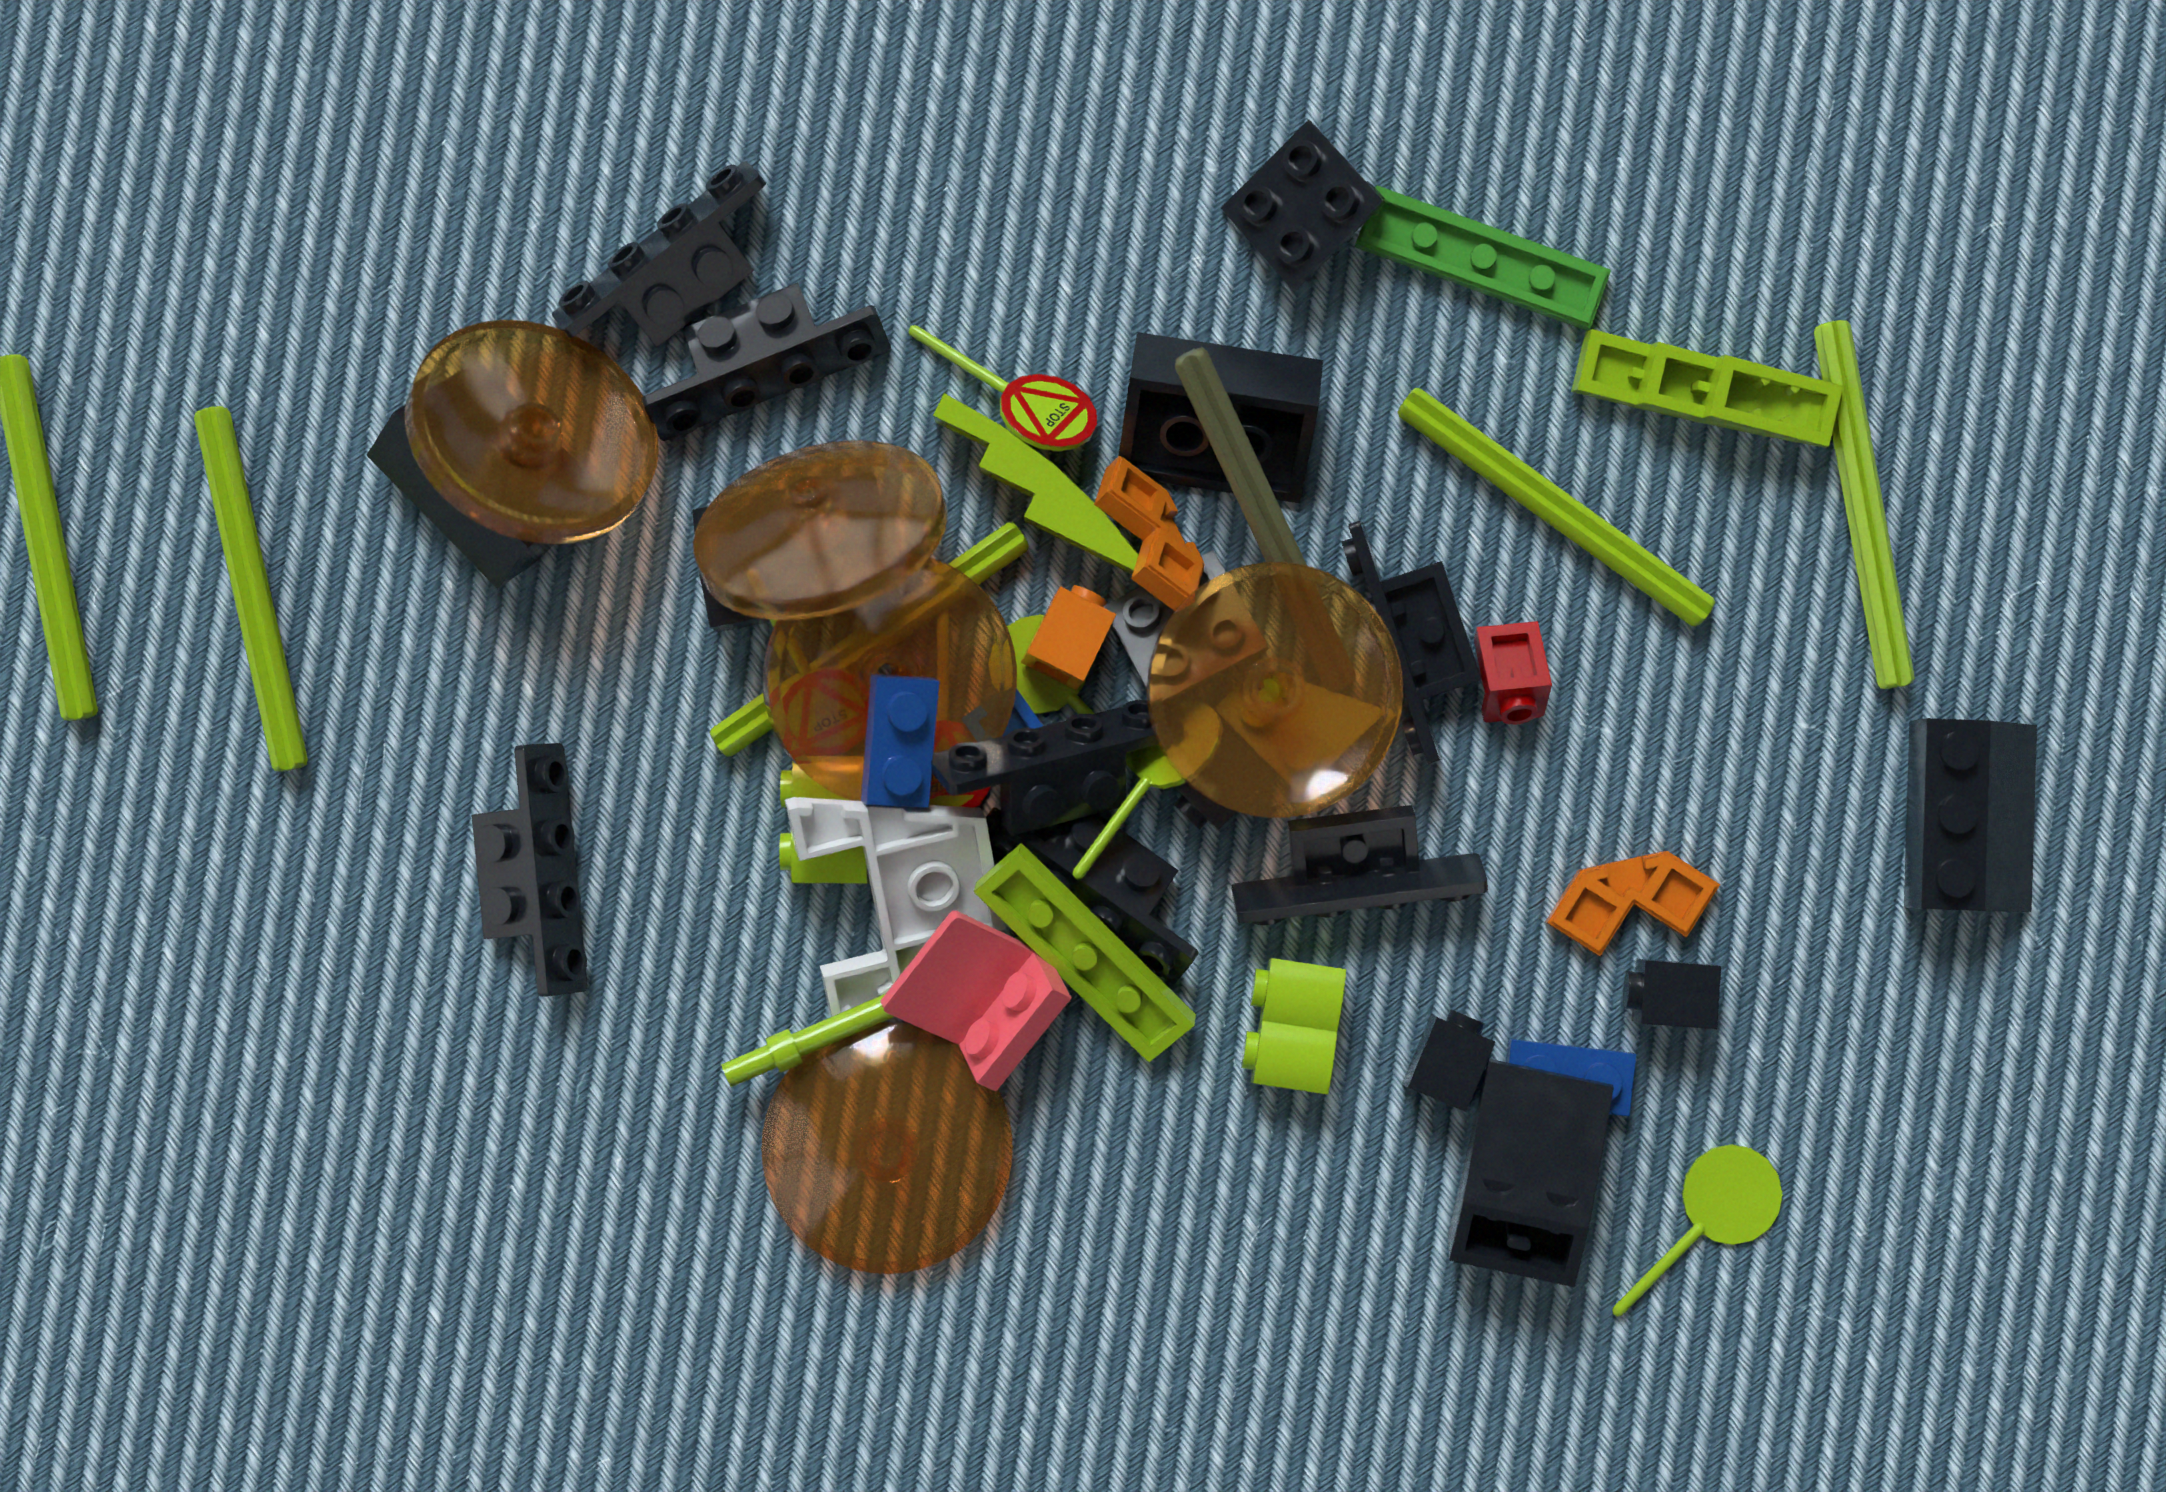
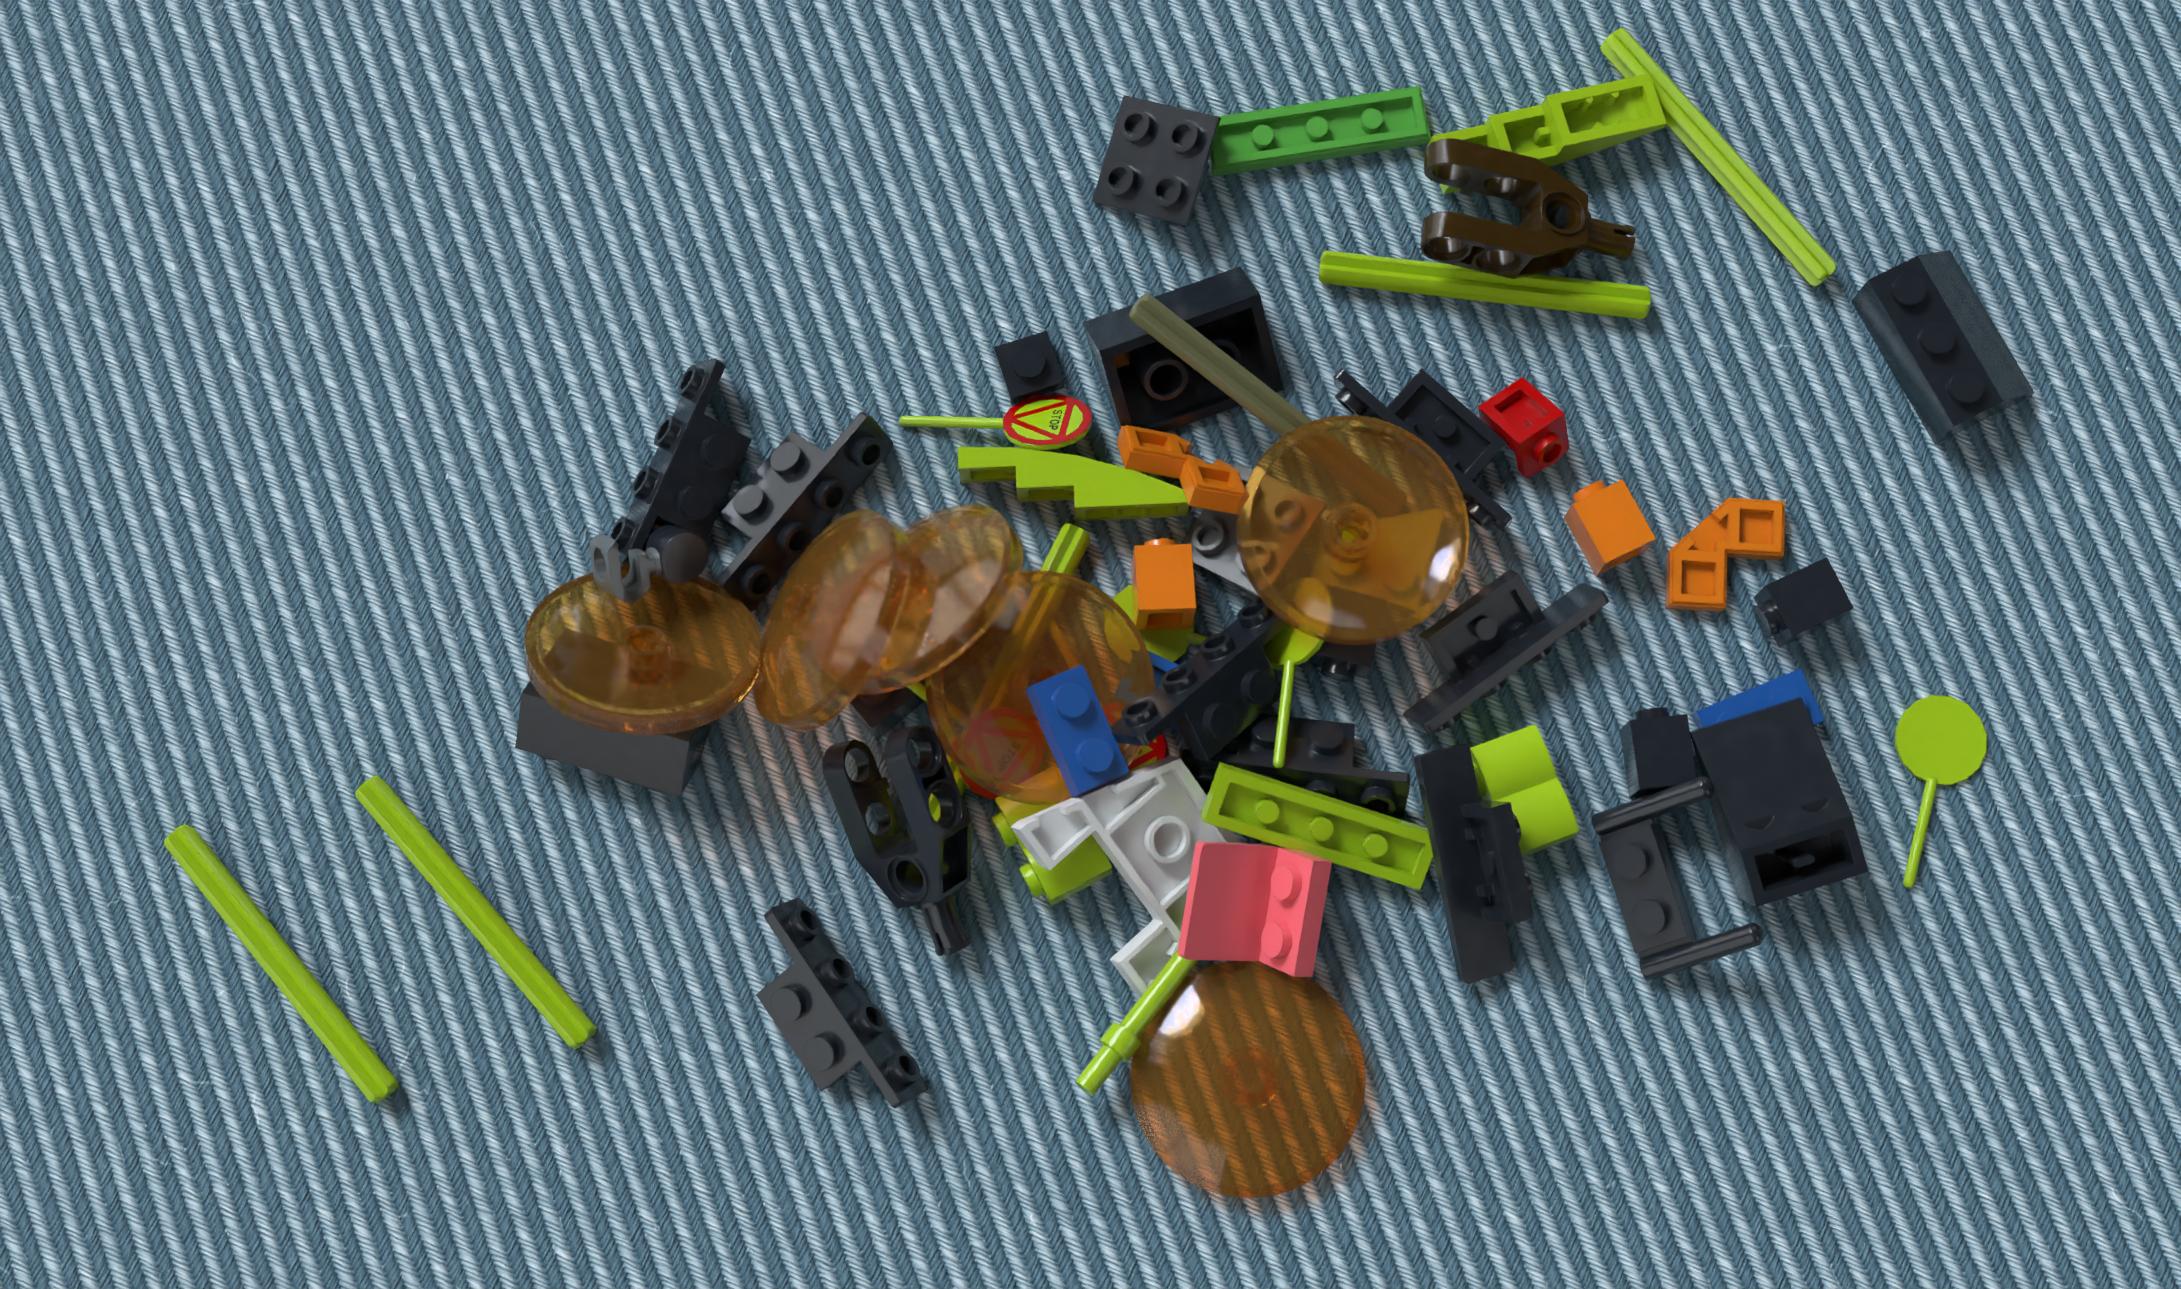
camera: 30 degrees left, 10 degrees down
none -> leg [589,525,708,603]
none -> clear orange dish [752,509,911,733]
none -> black piece [822,724,972,956]
none -> black plate [994,331,1064,405]
none -> black bracket [1414,744,1534,984]
none -> dark brown piece [1420,138,1636,279]
none -> orange brick [1564,479,1656,576]
none -> black plate [1592,776,1764,981]

